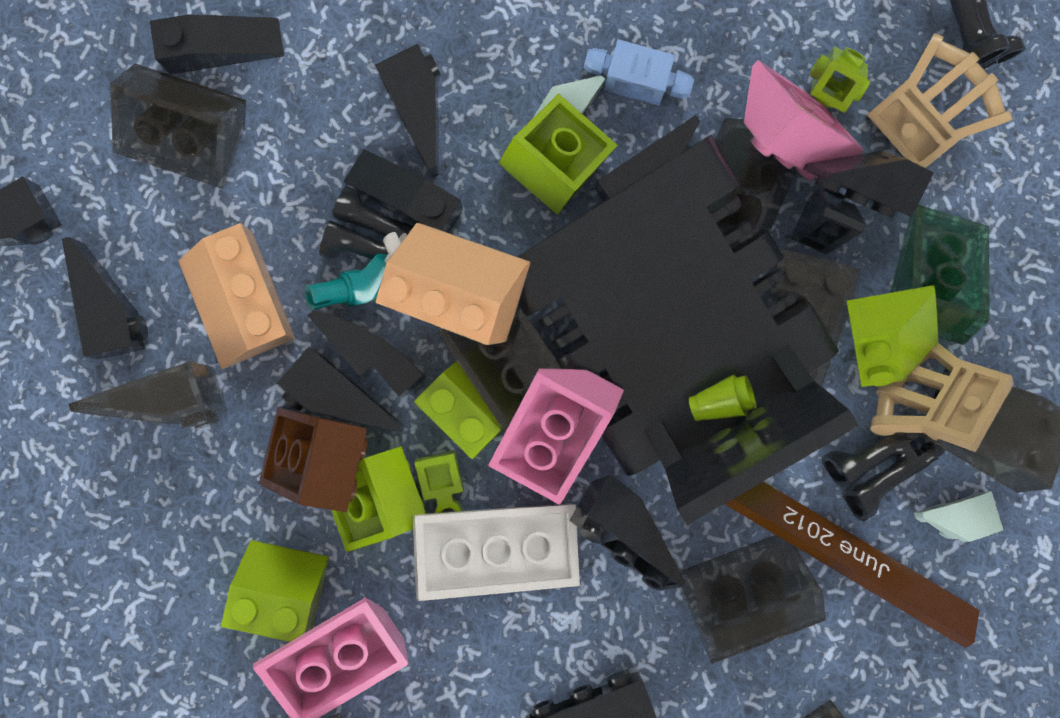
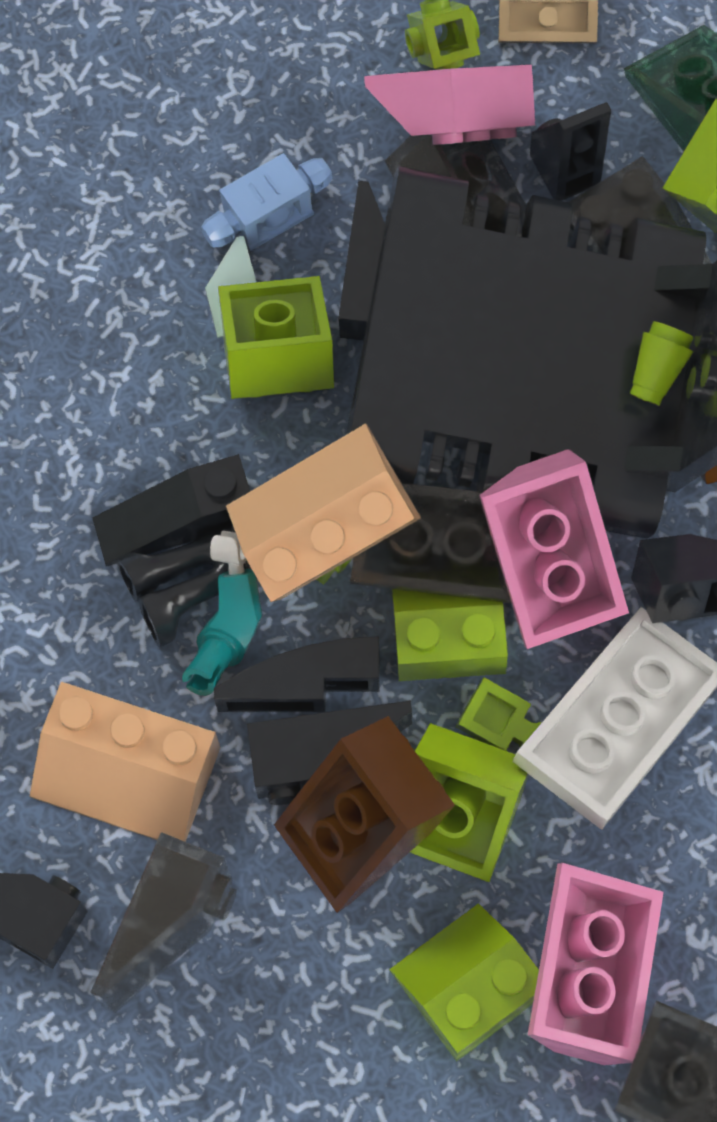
camera: 40 degrees left, 15 degrees down
black slope [375,44,441,178] -> none
black slope [803,151,934,218] -> none

